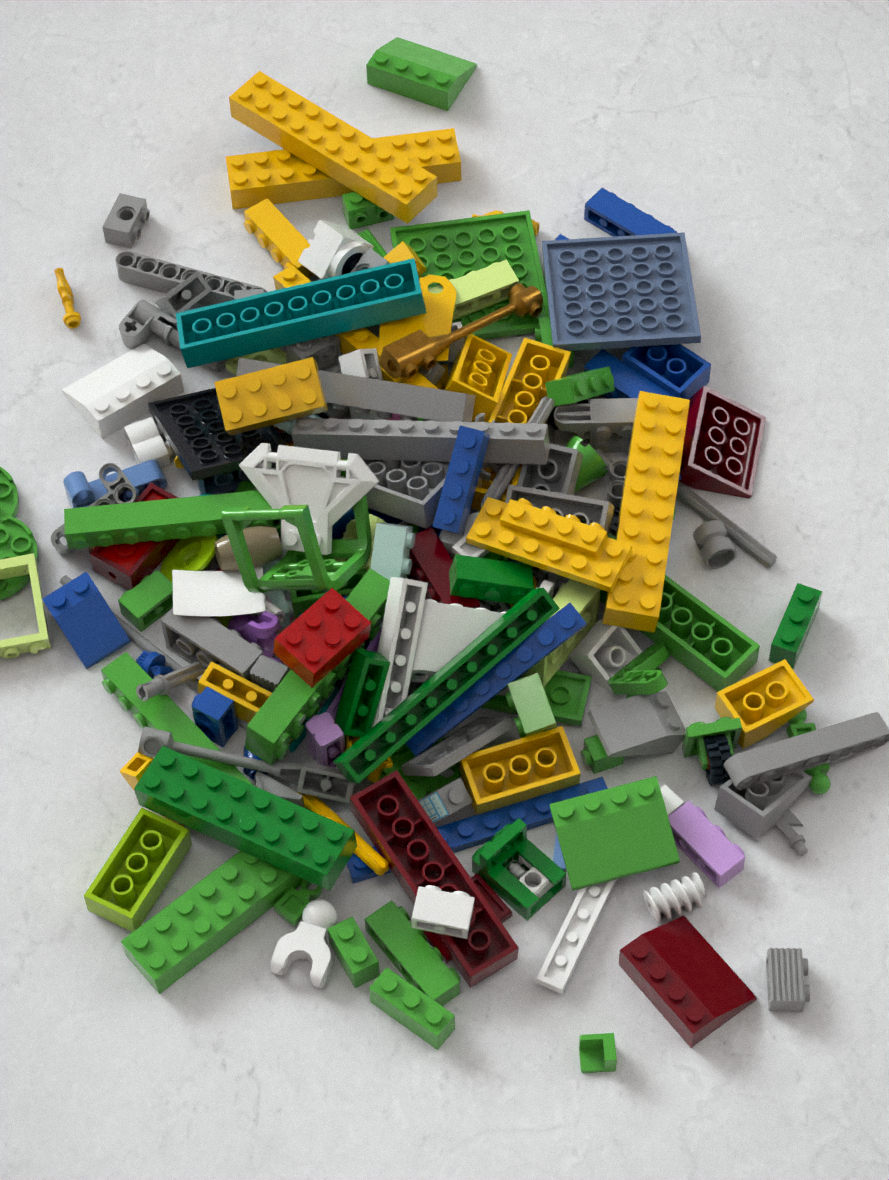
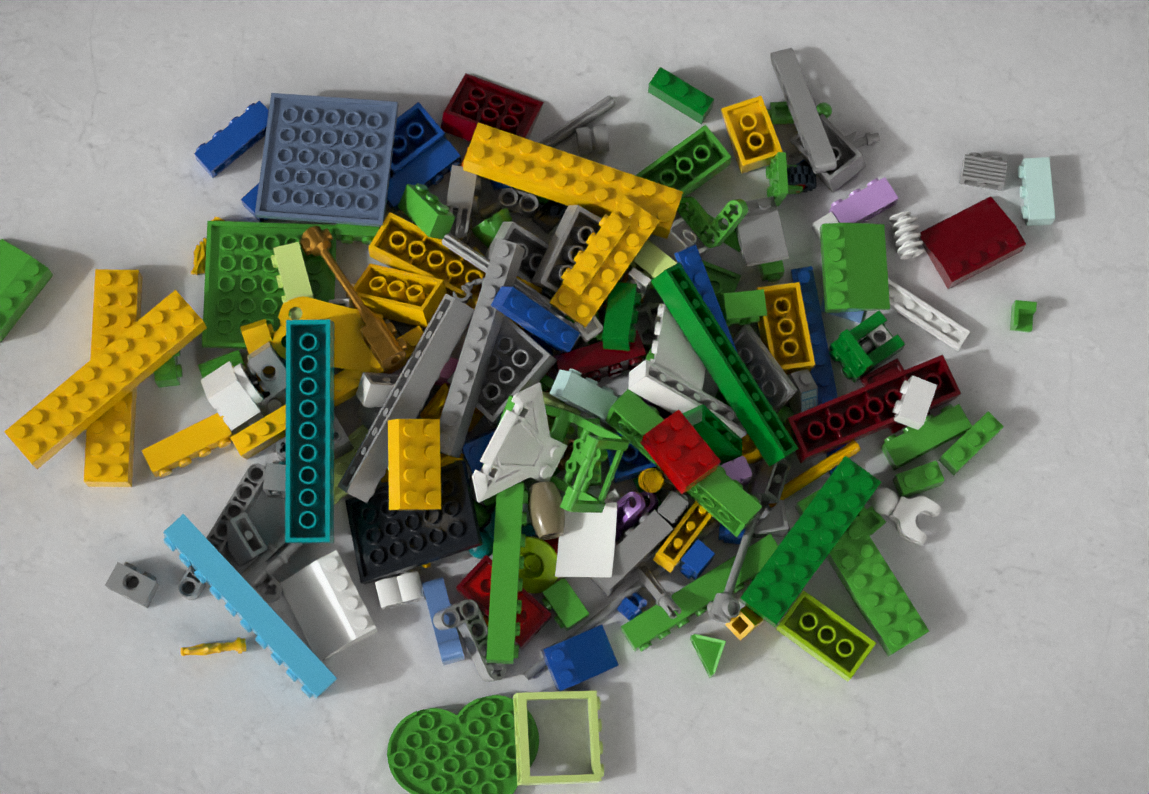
camera: 85 degrees left, 20 degrees up
none -> medium azure brick [163,514,337,699]
none -> bright green slope [690,634,726,678]
none -> light aqua brick [1018,157,1055,226]

